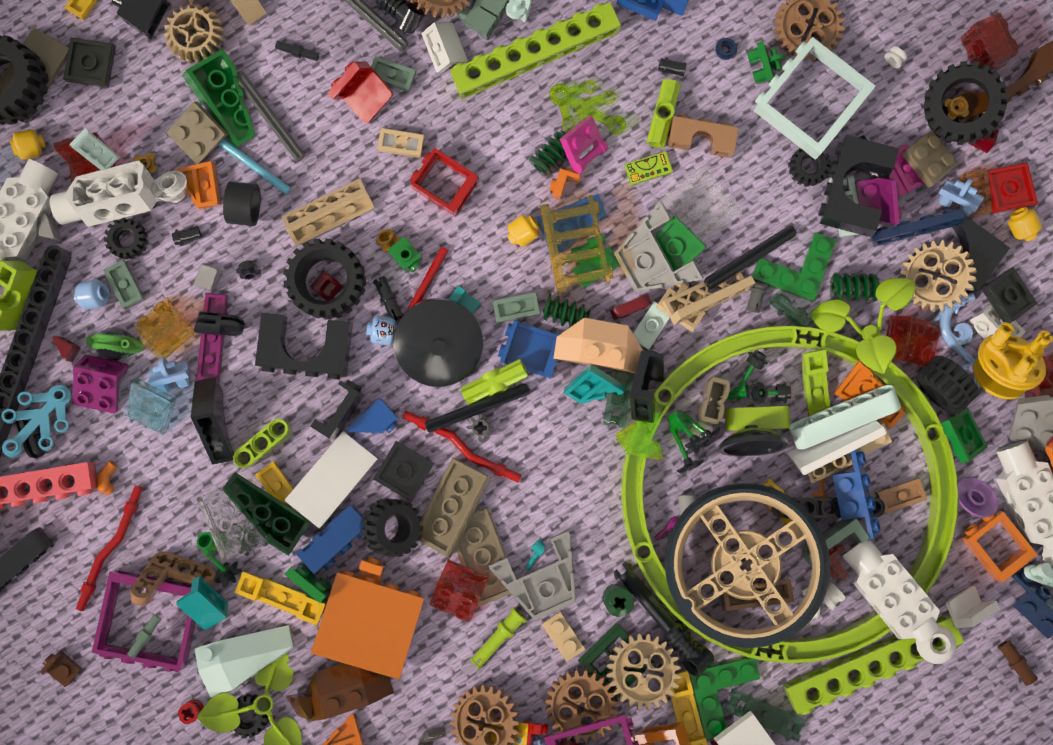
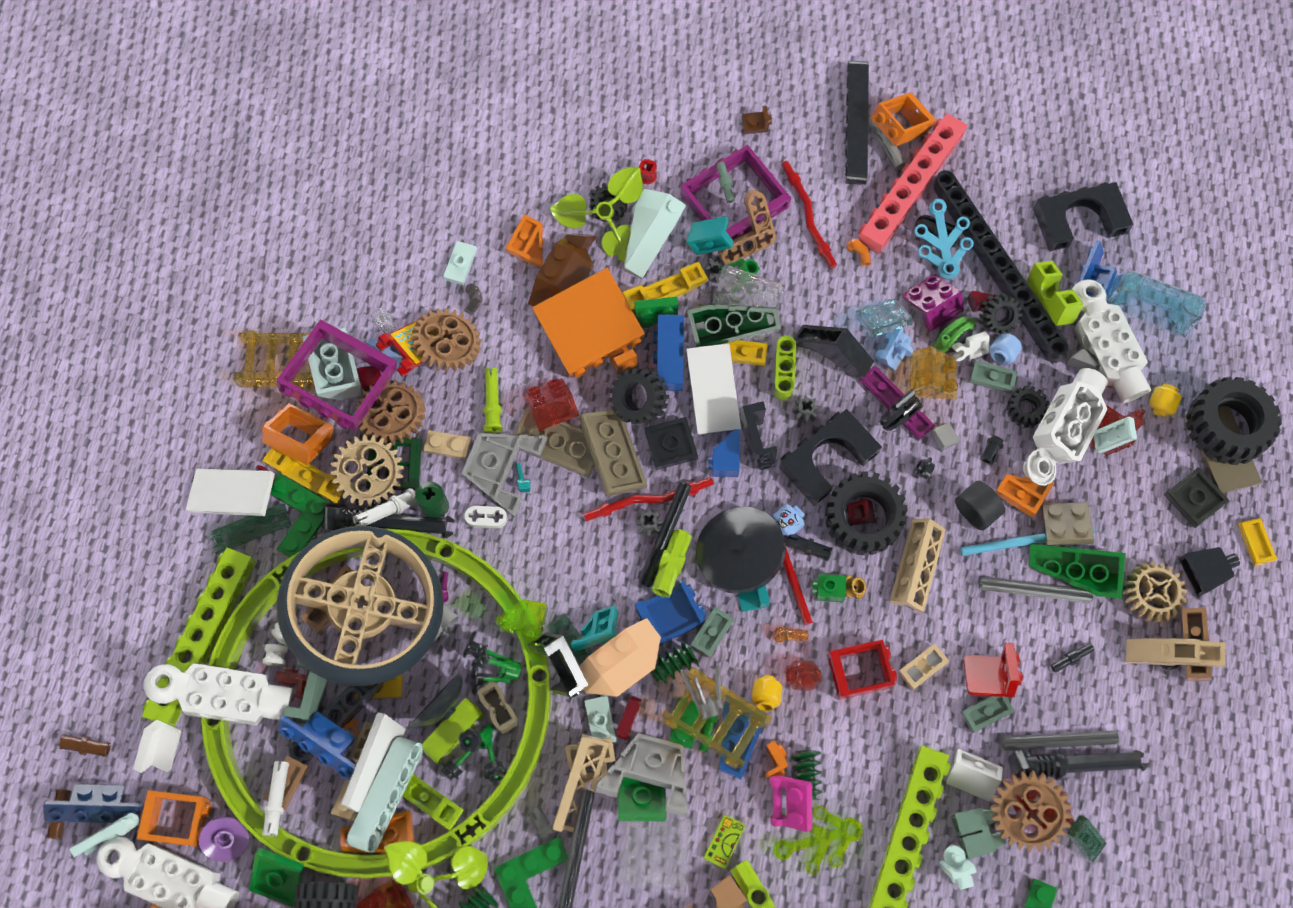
camera: 135 degrees right, 15 degrees down
pearl gold plate [133,152,157,174] -> none
clear green plate [767,293,811,327] -> none
none -> white pin [262,761,289,837]
none -> white pin [353,488,418,526]
none -> white beam [465,506,508,529]
none -> flat silver plant [680,665,723,720]
none -> clear orange arm [773,626,809,643]
none -> clear red head [785,660,822,691]
none -> dark grey gear [792,395,820,424]
none -> white plate [952,331,989,361]
none -> black tyre [979,293,1022,334]

